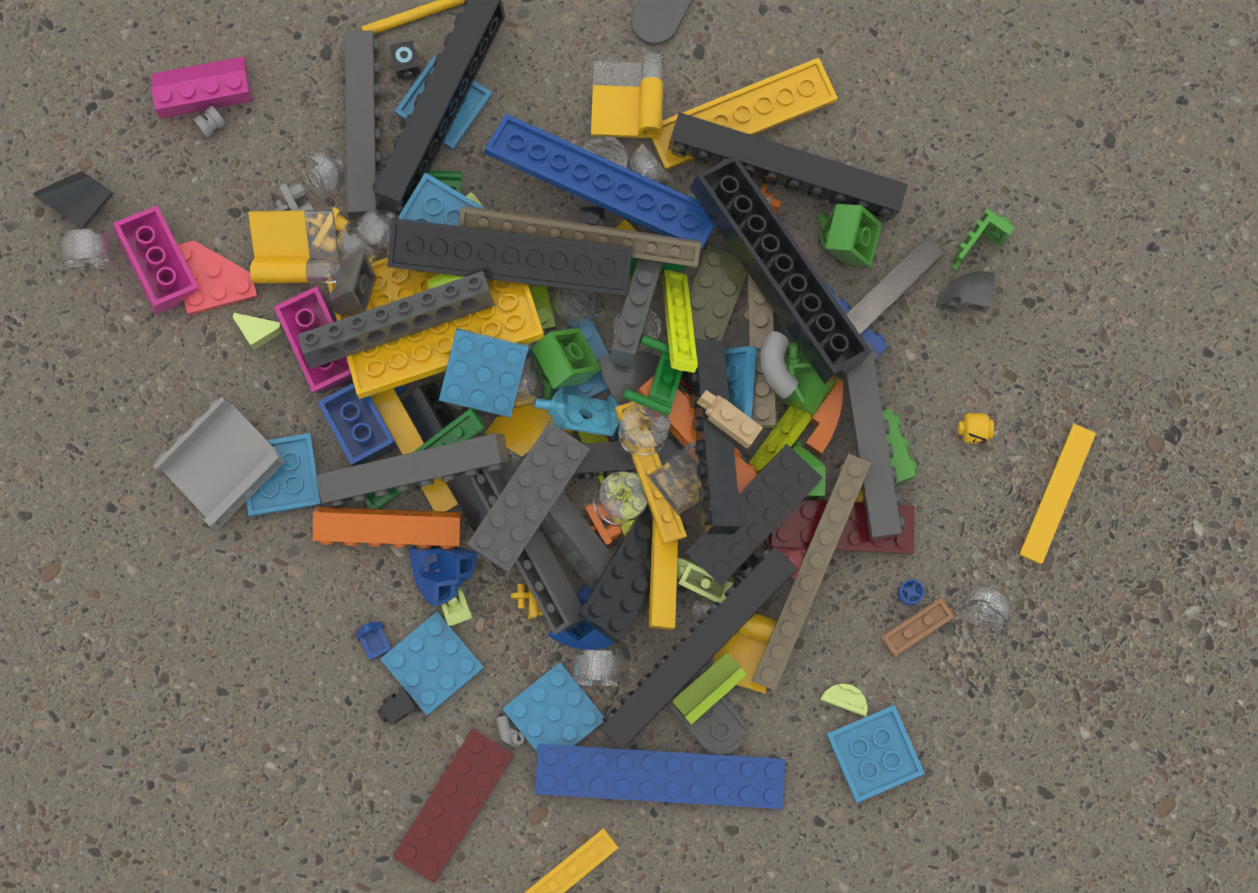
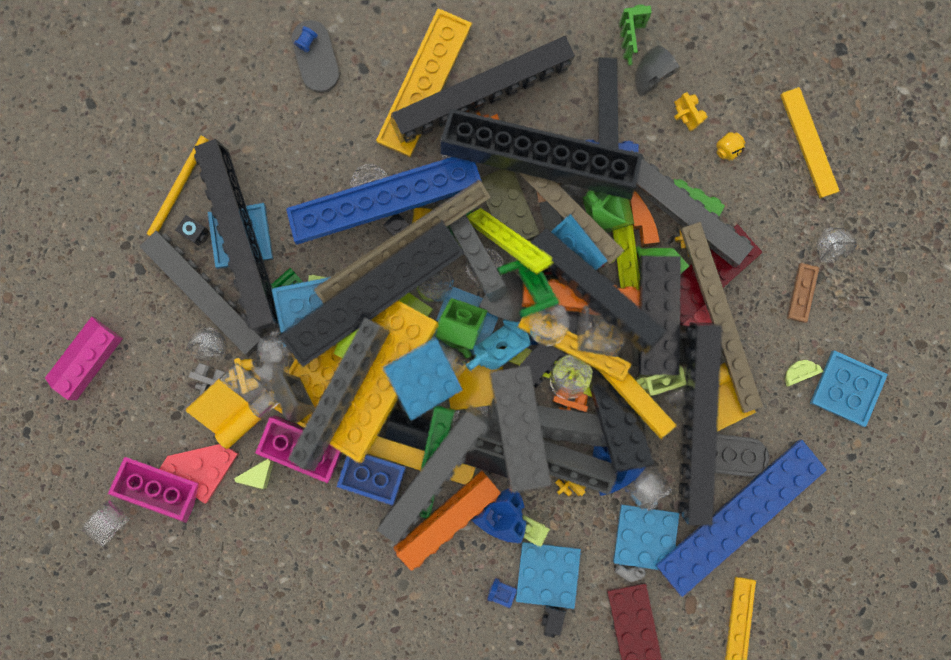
camera: 40 degrees left, 5 degrees up
black slope [33,171,114,231] -> none
light grey panel [153,397,287,530] -> none
light grey wheel [193,105,226,138] -> none
dark azure plate [246,433,322,517] -> none
yellow door [591,51,664,138] -> none
clear cylinder [628,143,672,185] -> none
lime panel [673,653,747,724] -> none
tan hinge [697,390,763,449] -> none
light grey cylinder [760,331,798,399] -> none
bright green piece [816,204,882,268] -> none
blue wheel [897,579,925,606] -> none
none -> yellow hips [674,92,707,131]

